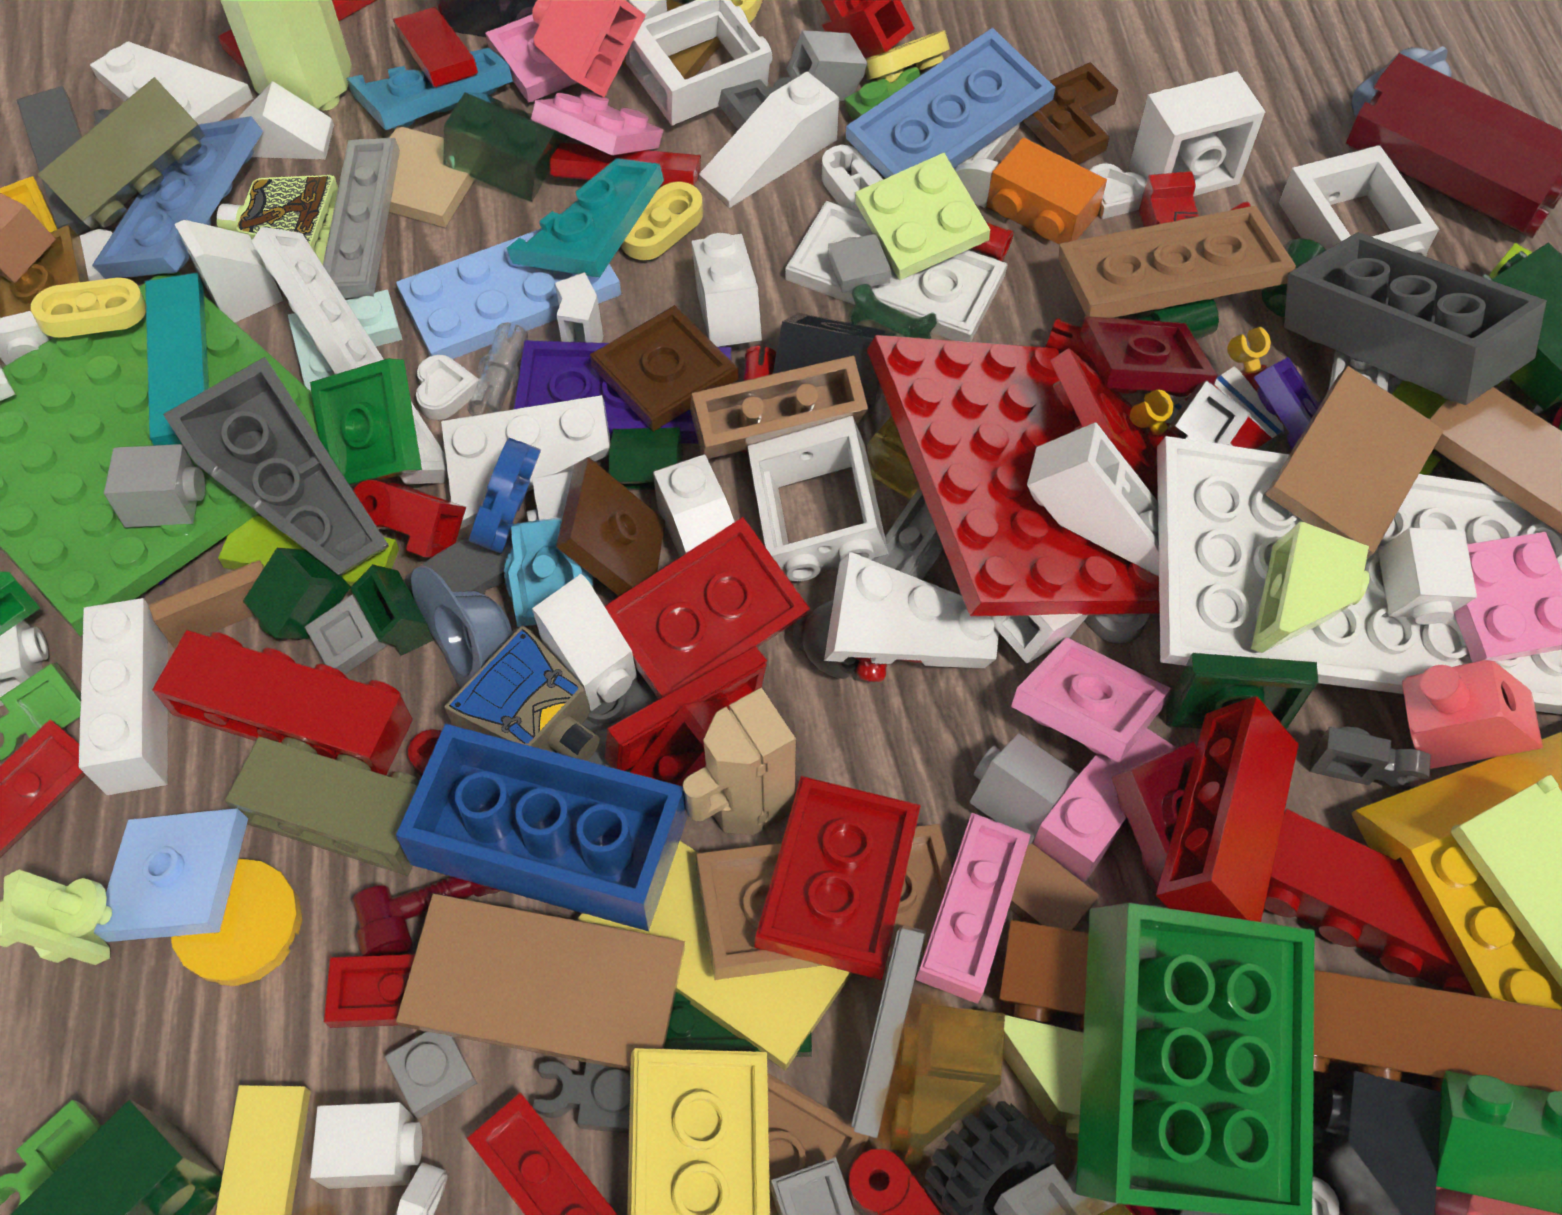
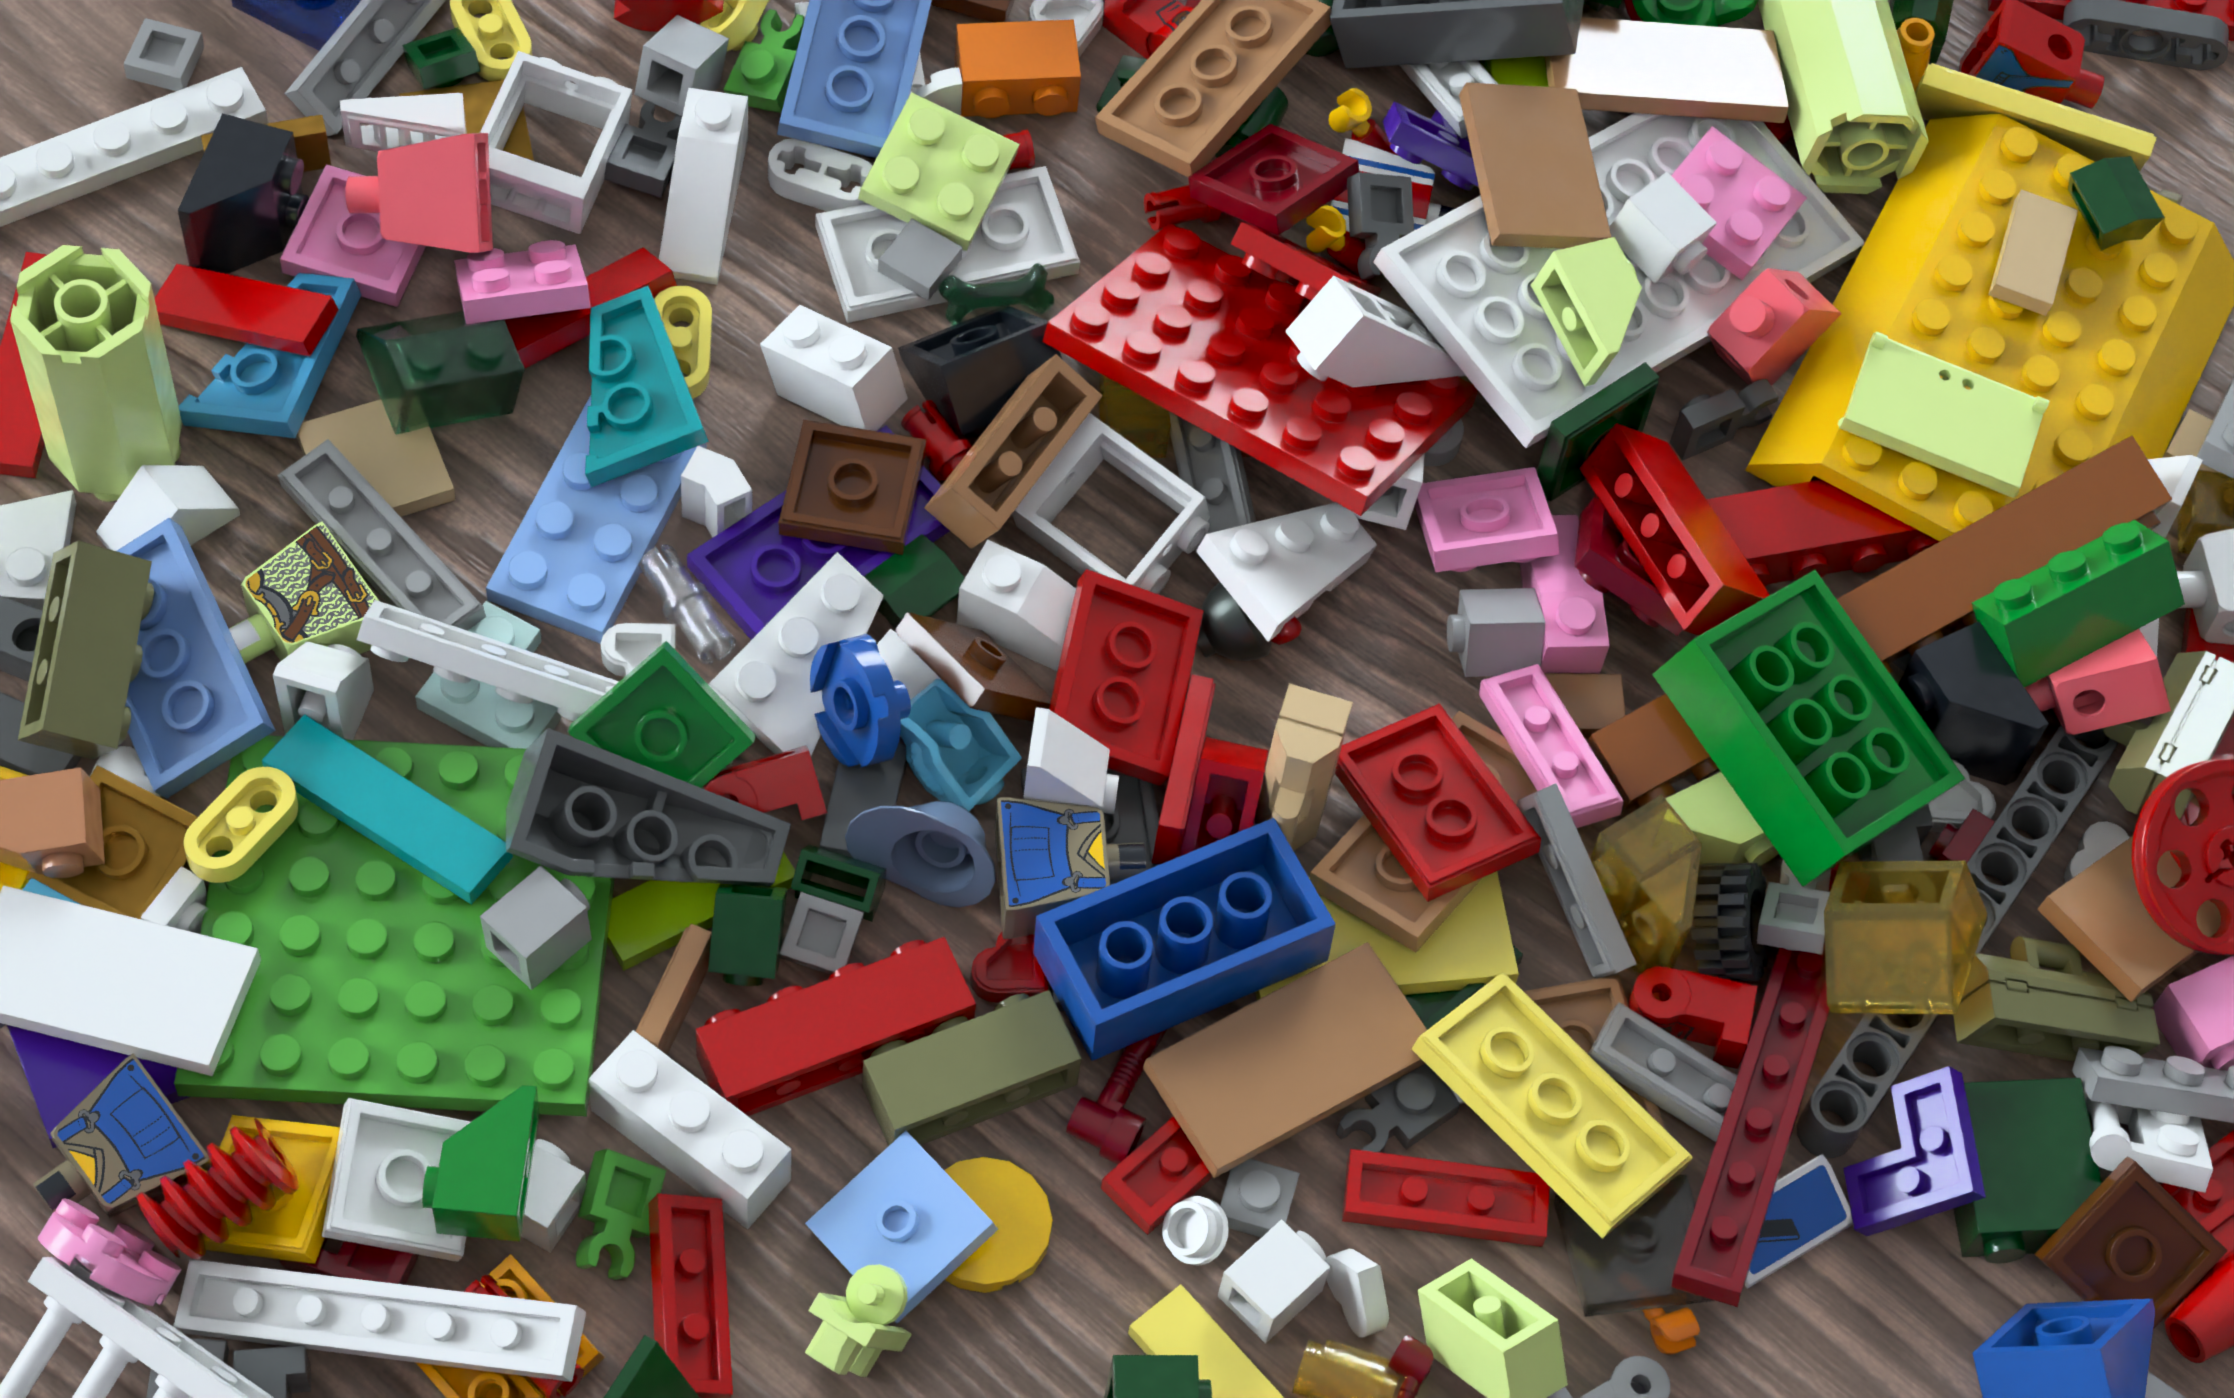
camera: 50 degrees left, 0 degrees up
none -> white plate [1162,1196,1228,1265]

